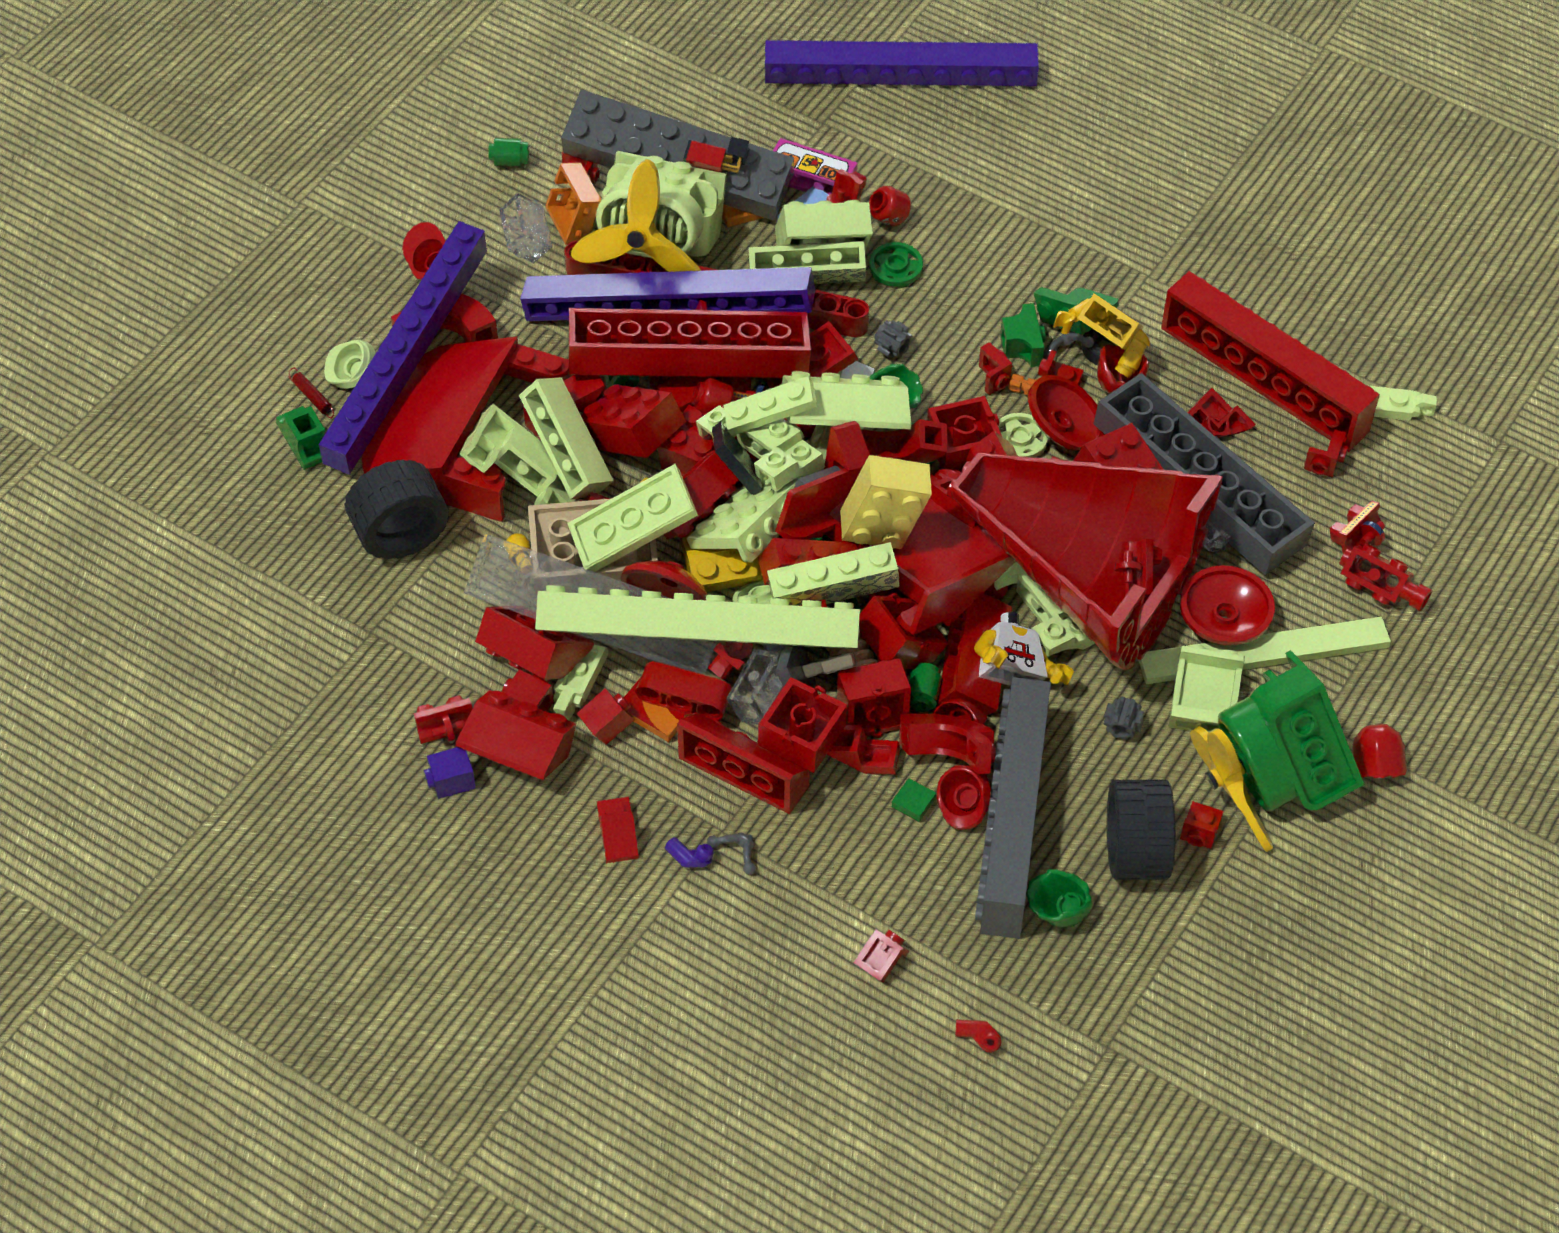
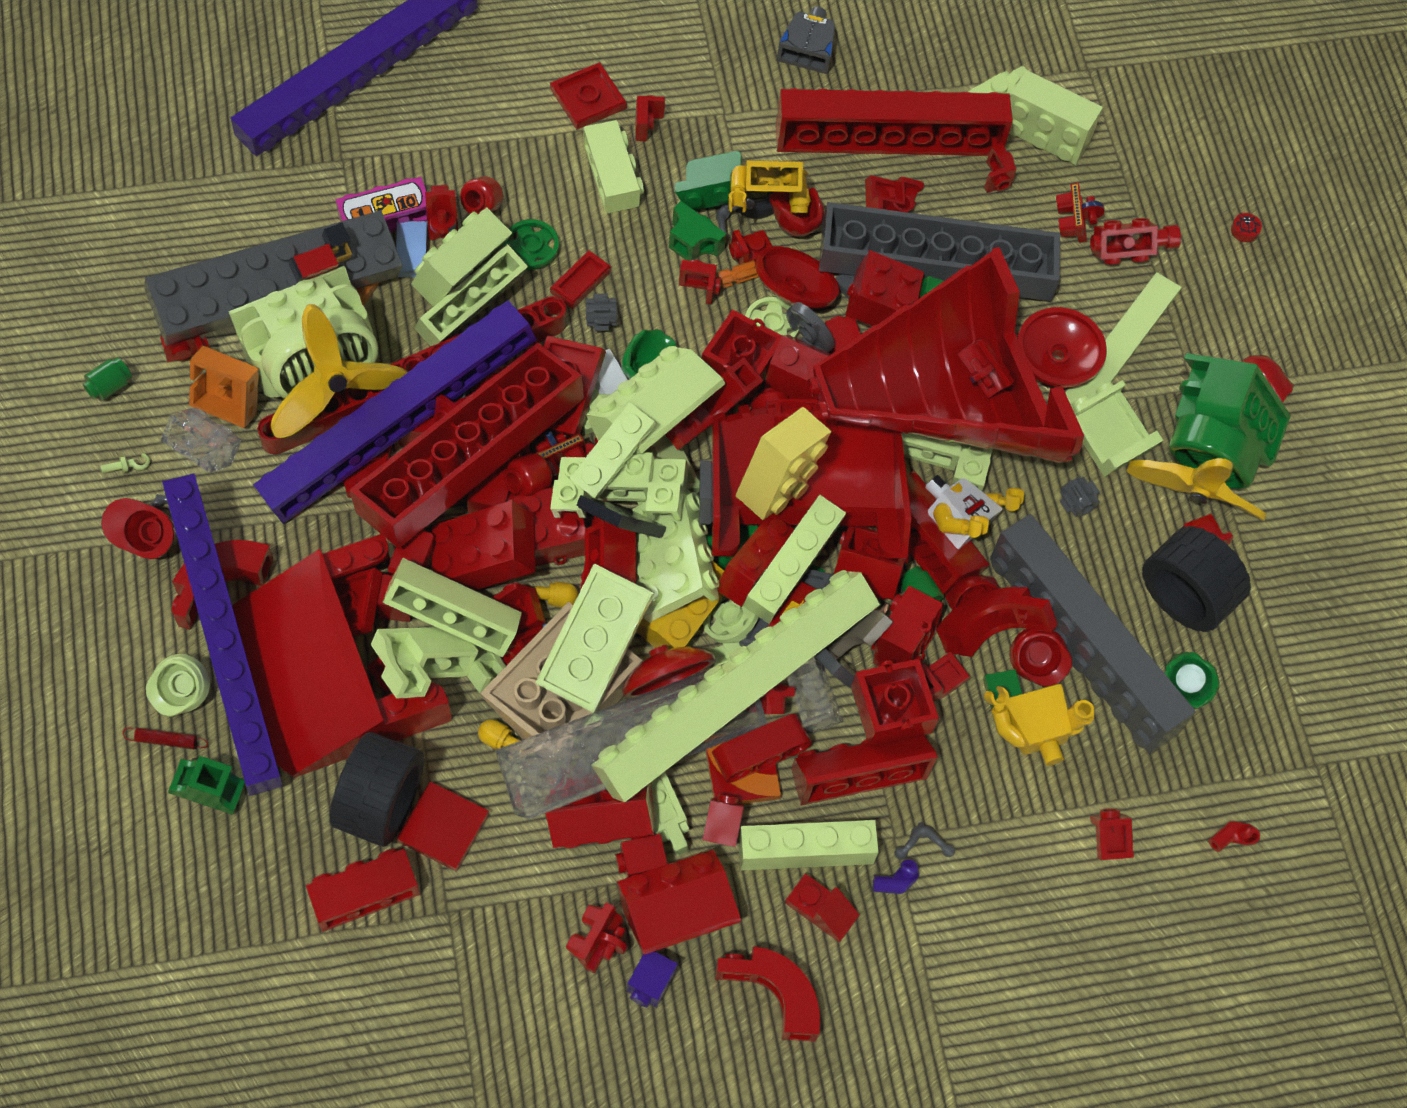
camera: 50 degrees left, 10 degrees up
red slope [824,421,870,471] -> none
none -> yellowish green hand [100,453,150,473]
none -> red brick [305,849,420,932]
none -> red tile [332,568,382,636]
none -> red tile [397,781,489,872]
none -> red bracket [493,583,546,635]
none -> red tile [550,62,627,130]
none -> red tile [550,250,612,310]
none -> yellowish green brick [583,120,644,214]
none -> red bracket [635,95,665,142]
none -> red arch [715,946,820,1042]
none -> yellowish green brick [738,820,879,871]
none -> dark grey torso [777,7,835,74]
none -> dark grey tile [786,302,835,353]
none -> yellow torso [984,683,1094,766]
none -> yellowish green brick [1009,70,1103,165]
none -> red tile [1231,213,1262,242]

